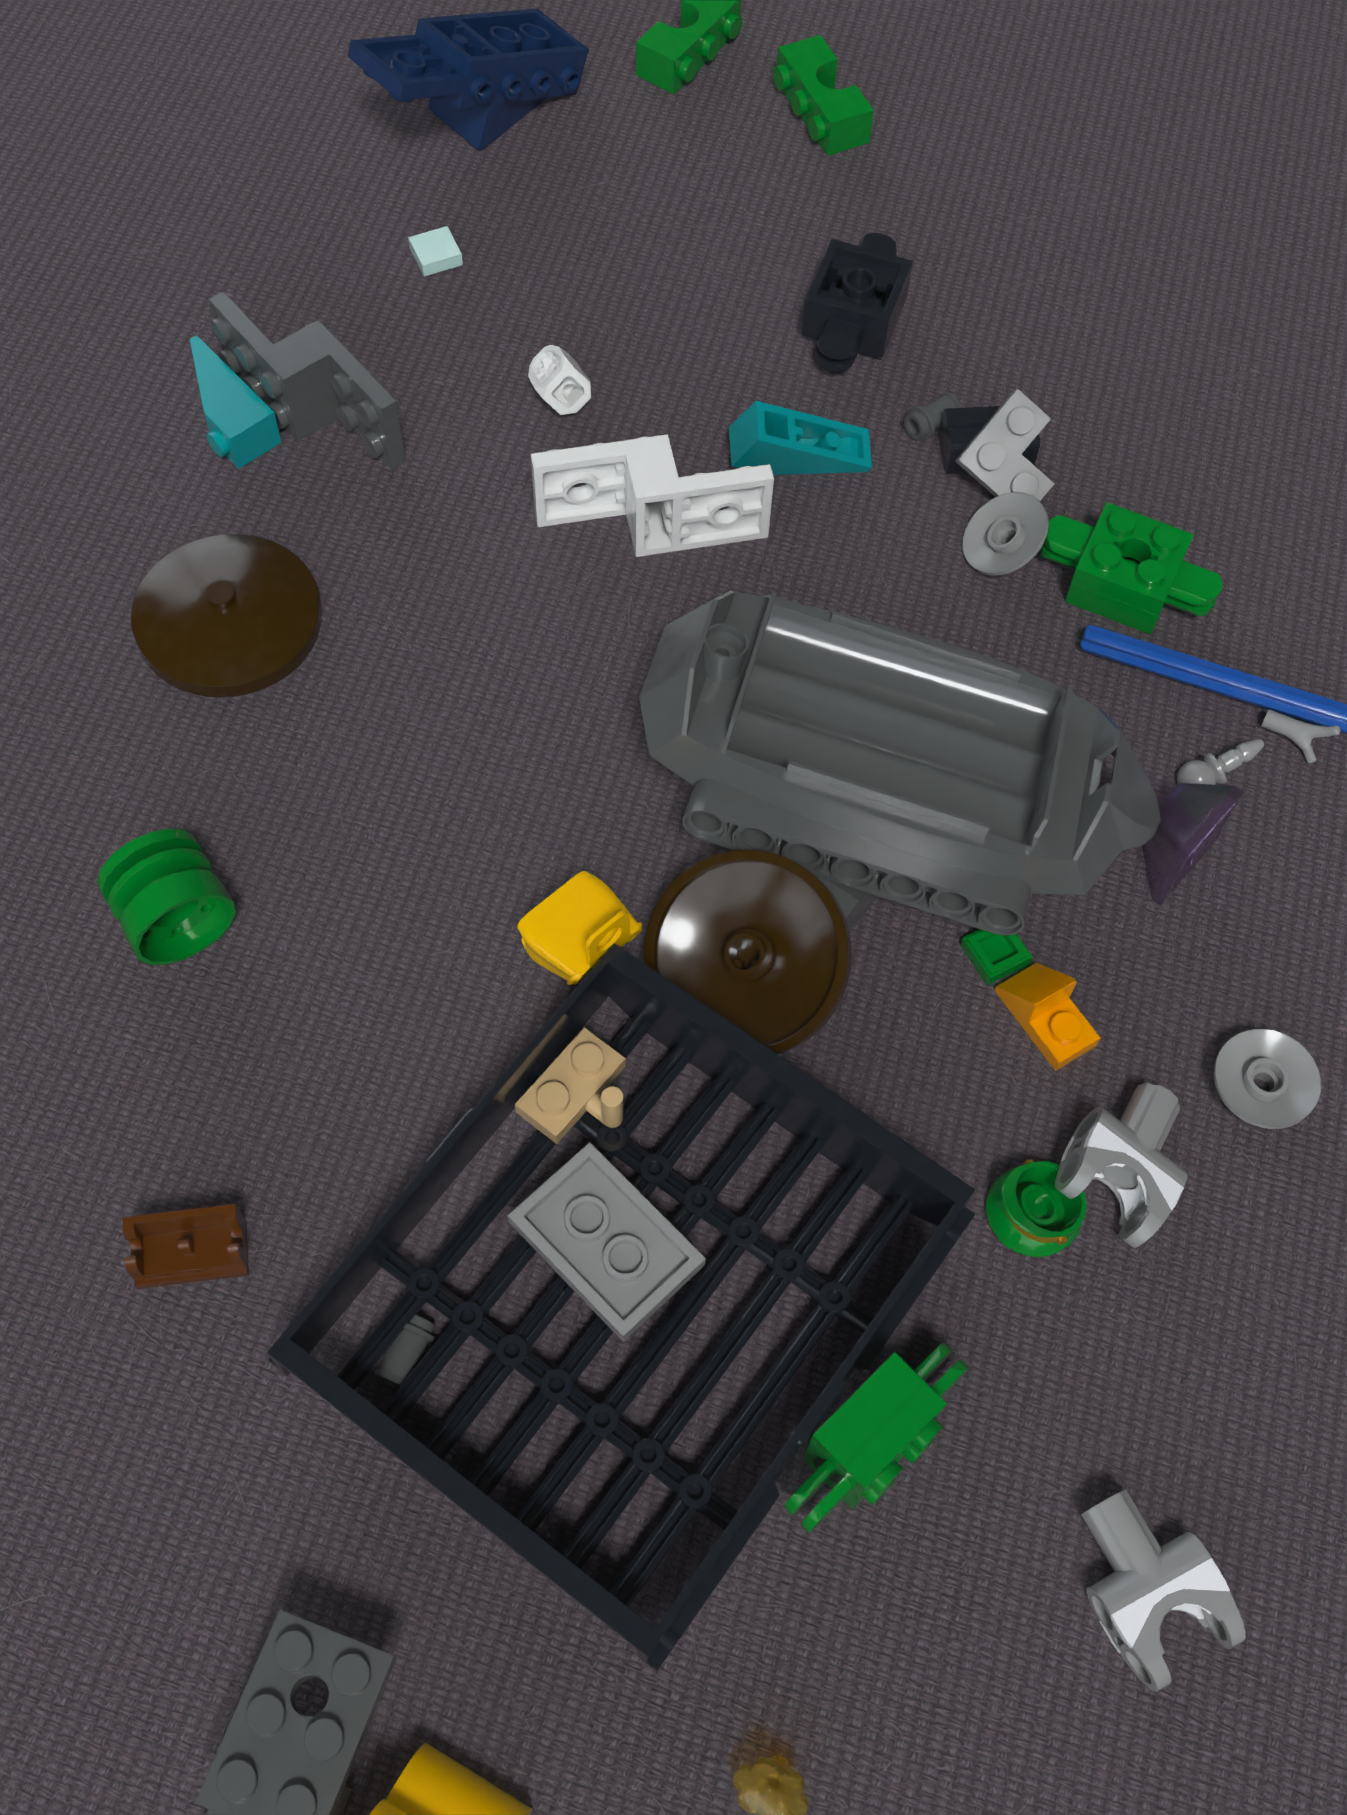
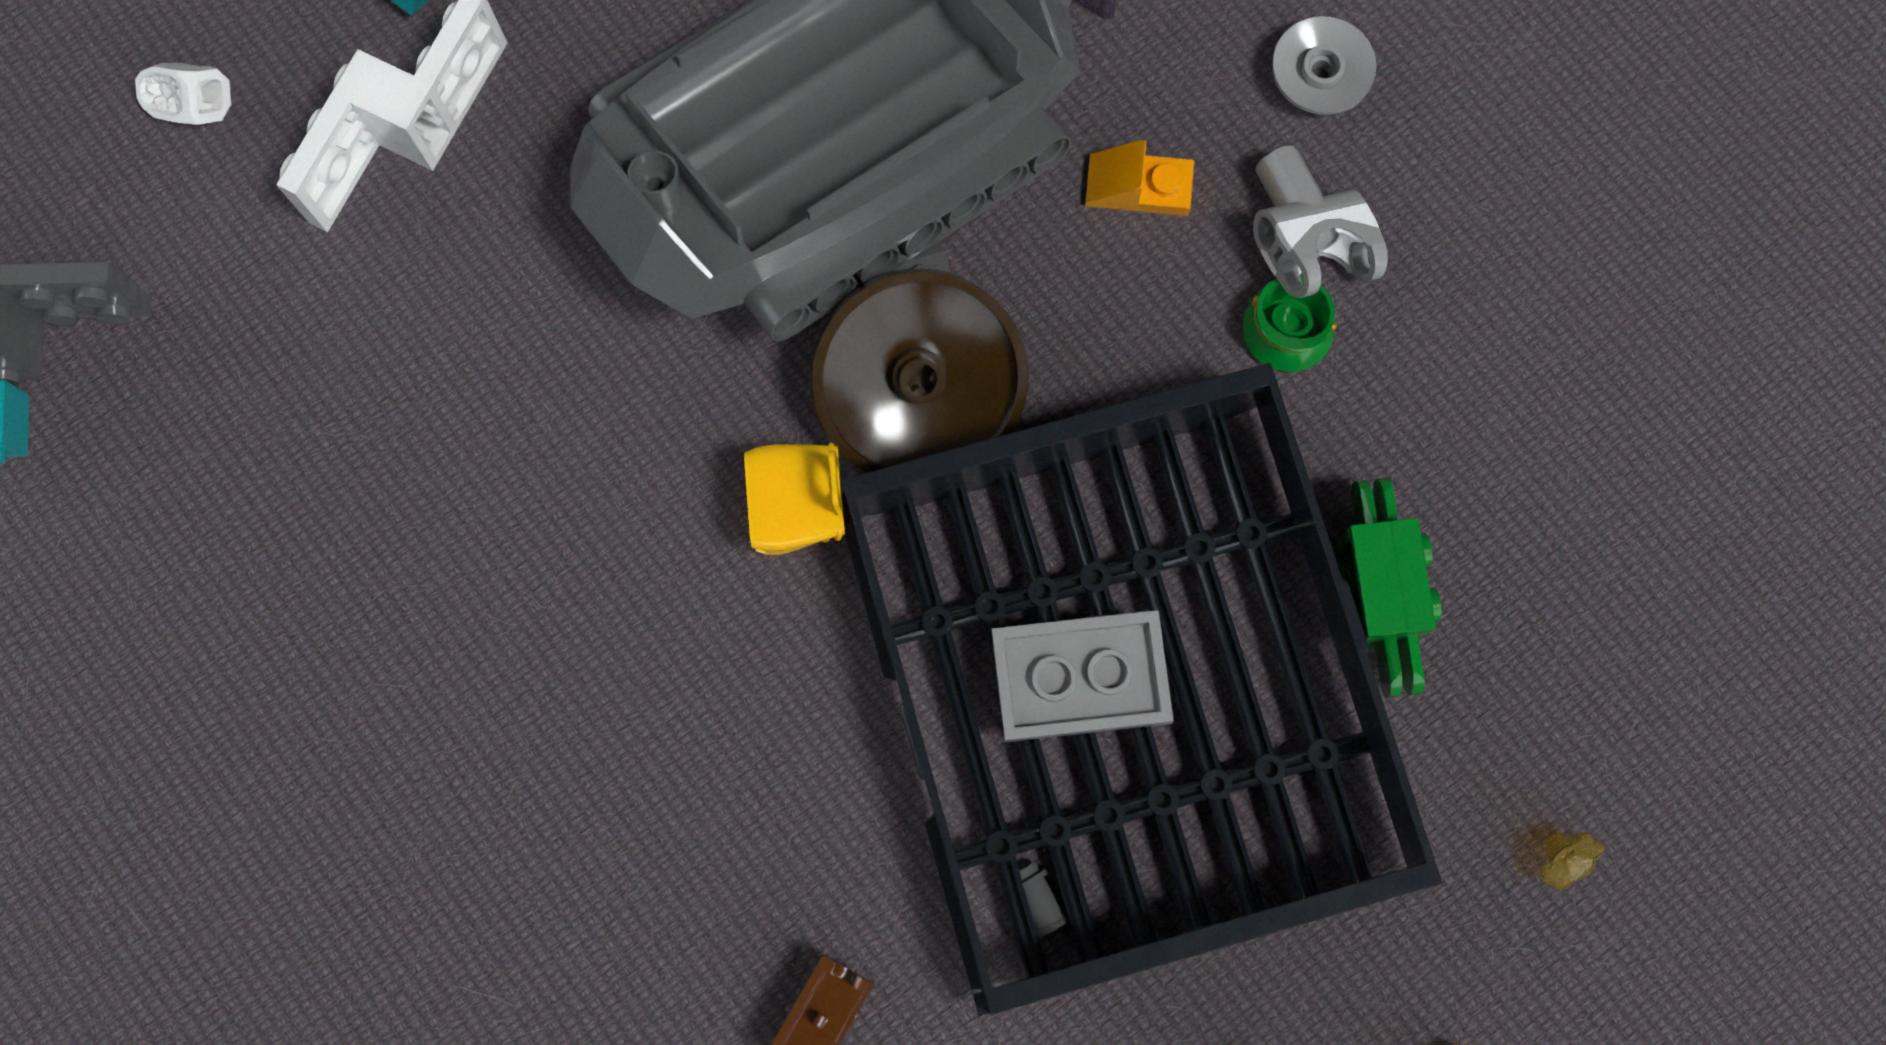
camera: 50 degrees left, 15 degrees up
green wheel [96,828,236,965] -> none
dark brown dish [131,534,322,697] -> none
tan plate [515,1027,626,1144] -> none
green tile [960,929,1033,986] -> none
light grey connector [1081,1489,1246,1692] -> none

